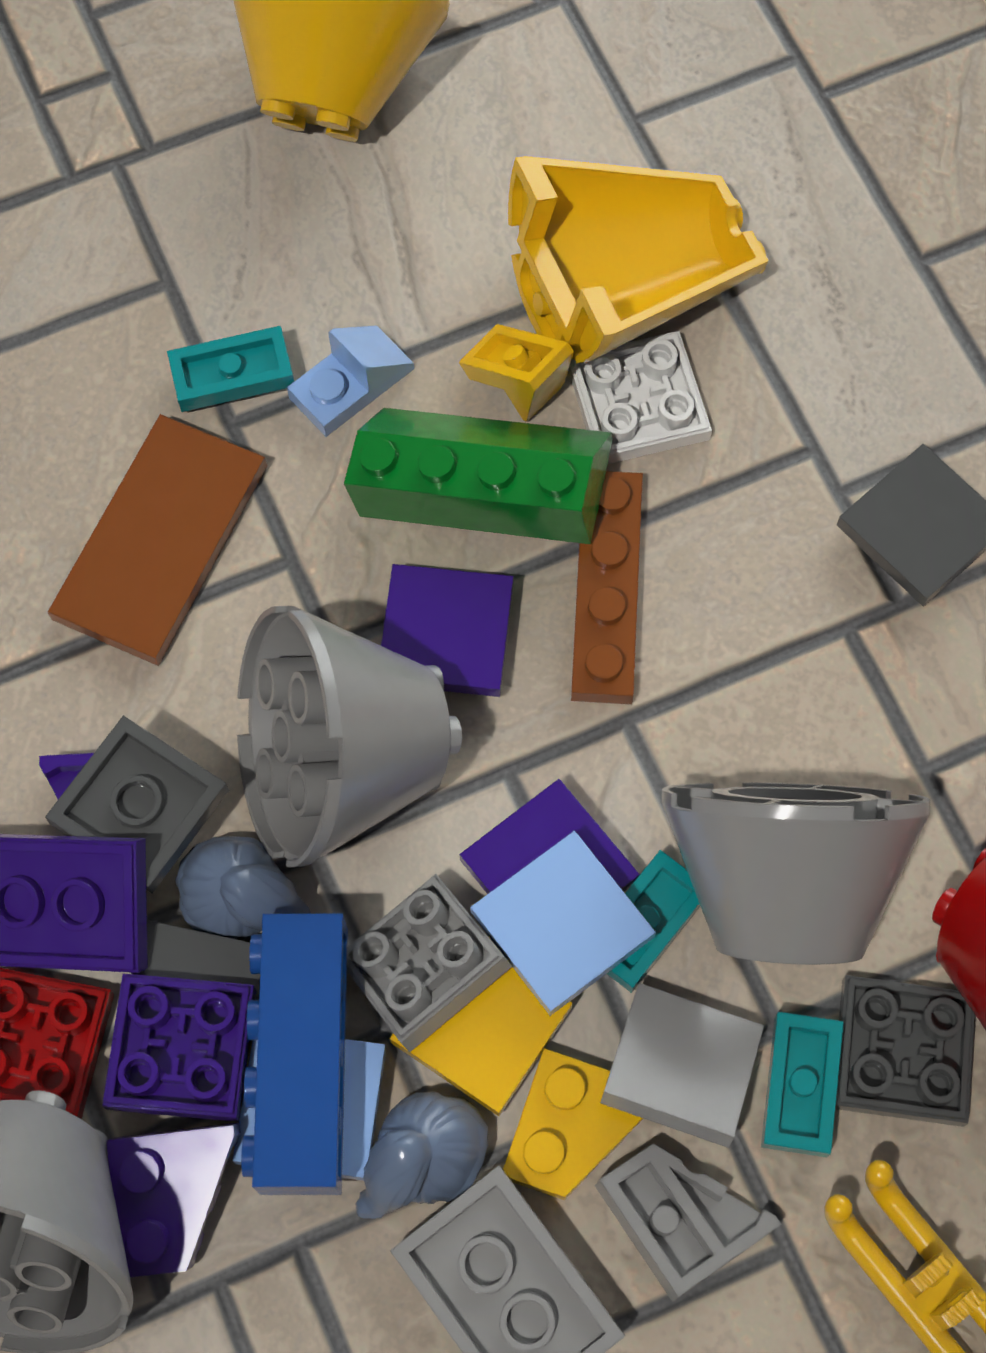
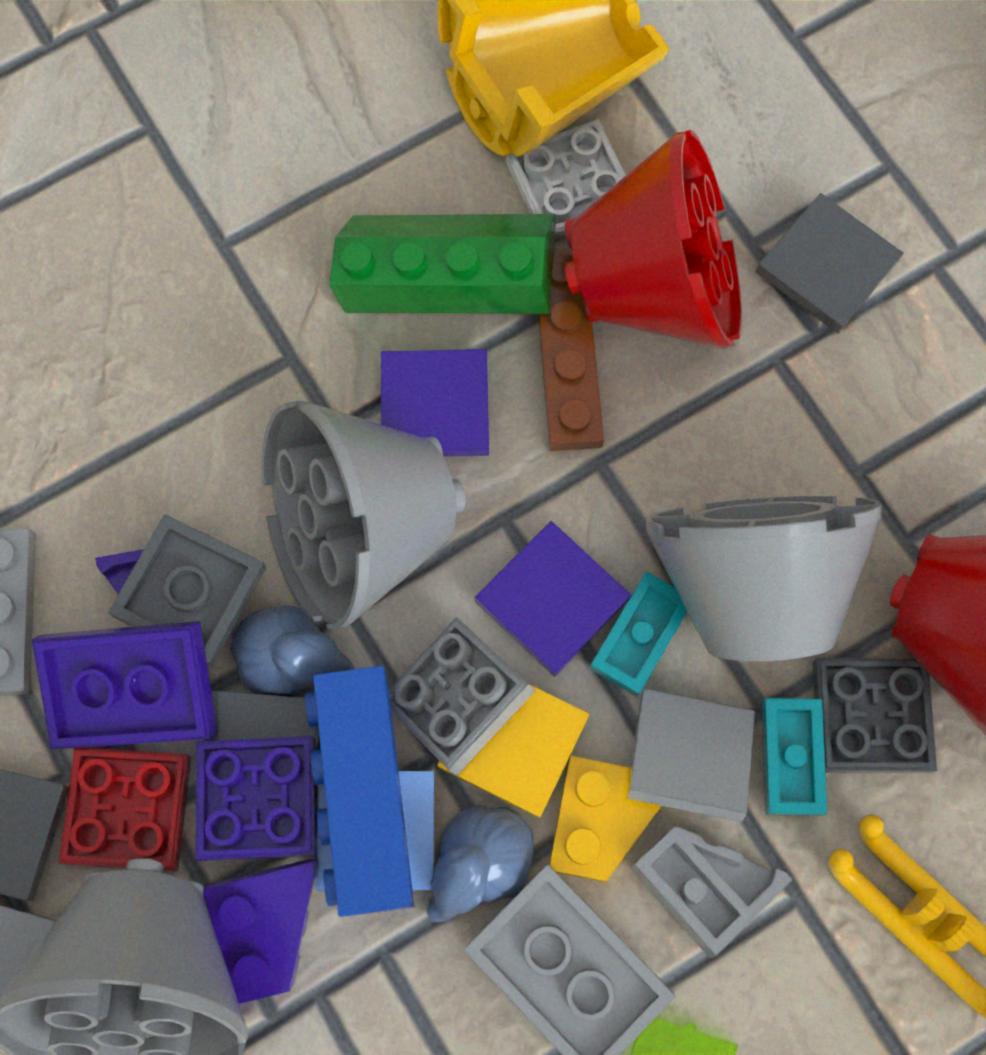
camera: 10 degrees left, 5 degrees up
dark orange tile [48,414,267,666] -> none
teal plate [167,325,294,412] -> none
light blue slope [287,325,414,437] -> none
yellow slope [459,324,574,422] -> none
light blue tile [470,831,656,1016] -> none
none -> red cone [565,130,742,348]

